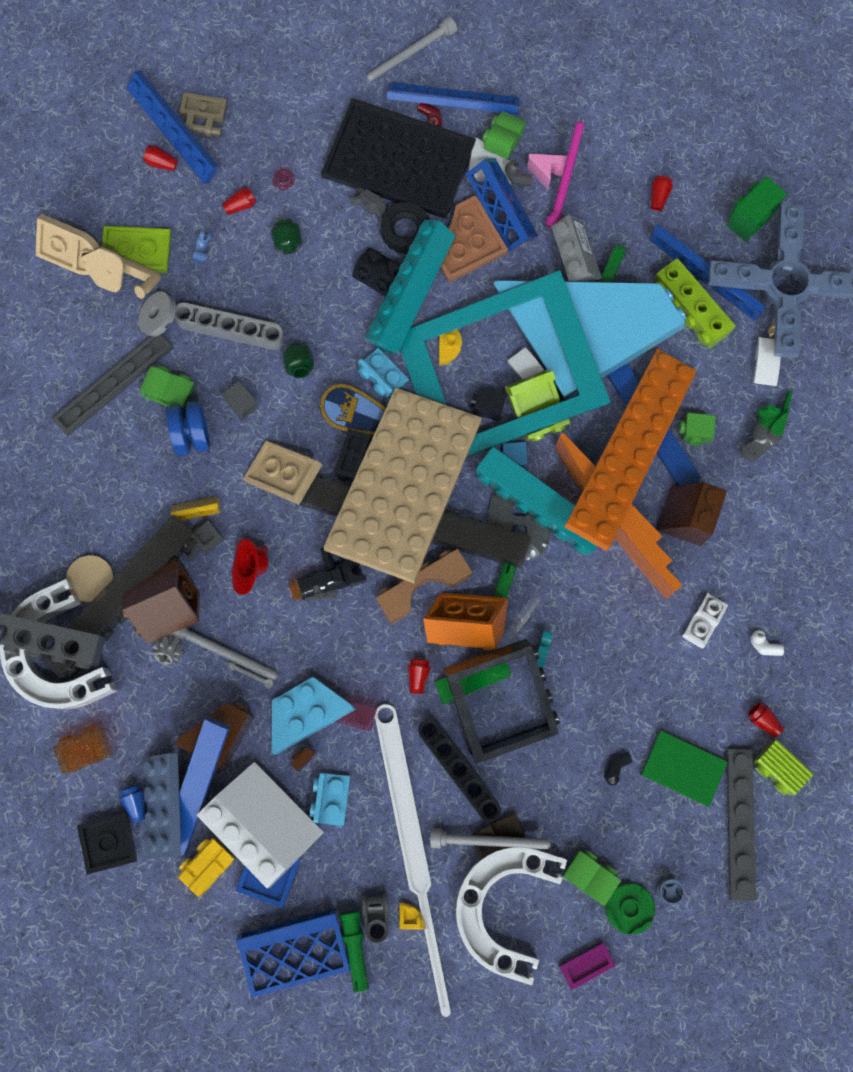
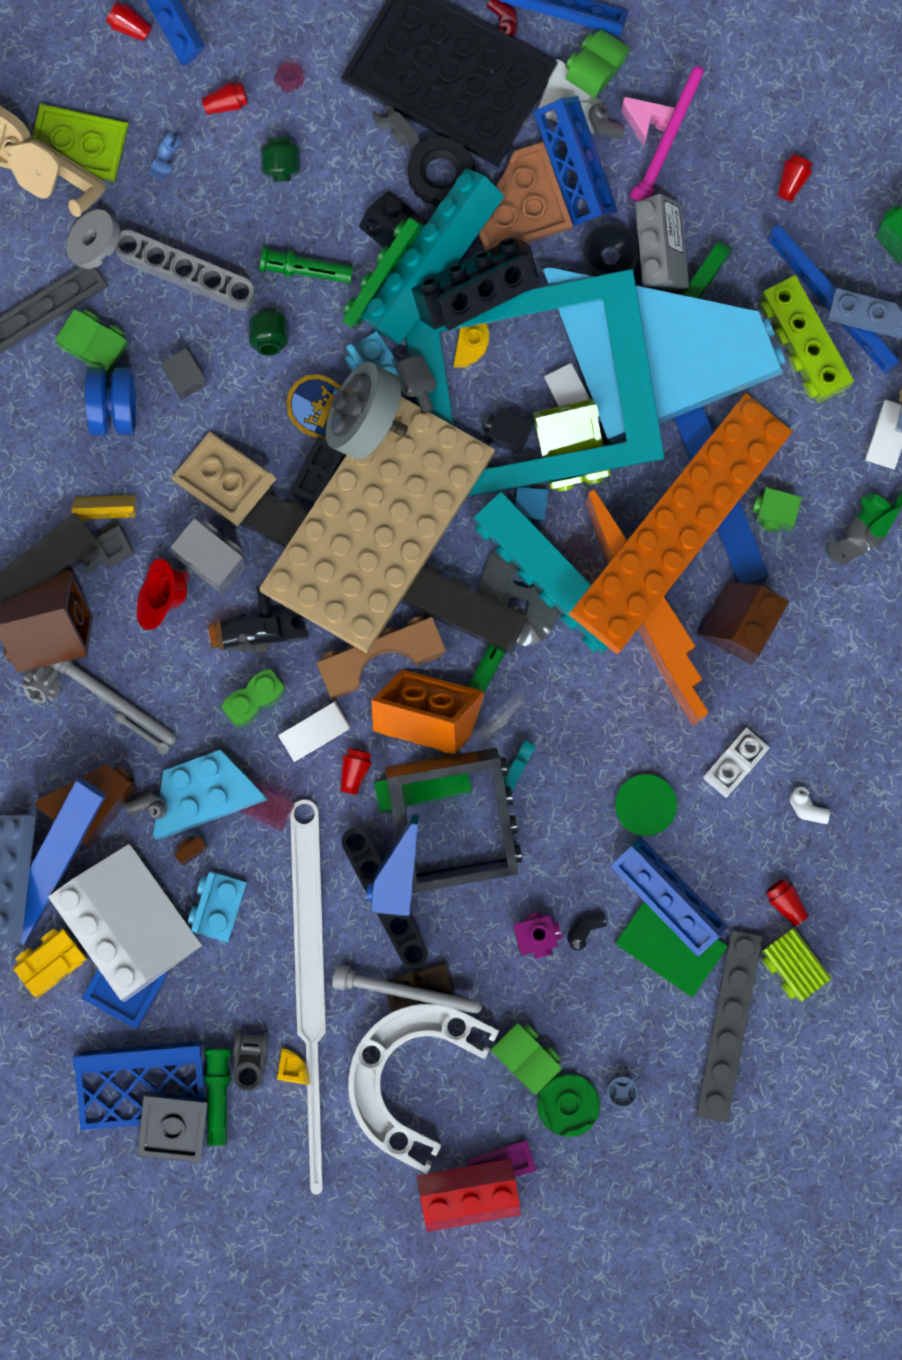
camera: 10 degrees right, 5 degrees up
none -> dark grey arm [125,793,168,819]
none -> plate [137,1092,208,1163]
none -> light grey brick [170,519,246,595]
none -> bright green brick [221,669,286,729]
none -> green pin [259,245,353,285]
none -> white slope [278,701,351,762]
none -> light grey wheel [326,362,408,460]
none -> green plate [342,218,425,328]
none -> slope [366,815,419,916]
none -> dark grey piece [394,356,437,414]
none -> black brick [411,236,539,330]
none -> red slope [417,1159,520,1232]
none -> magenta brick [513,912,562,959]
none -> black piece [583,224,639,276]
none -> blue fence [611,837,728,957]
none -> green tile [615,774,677,836]

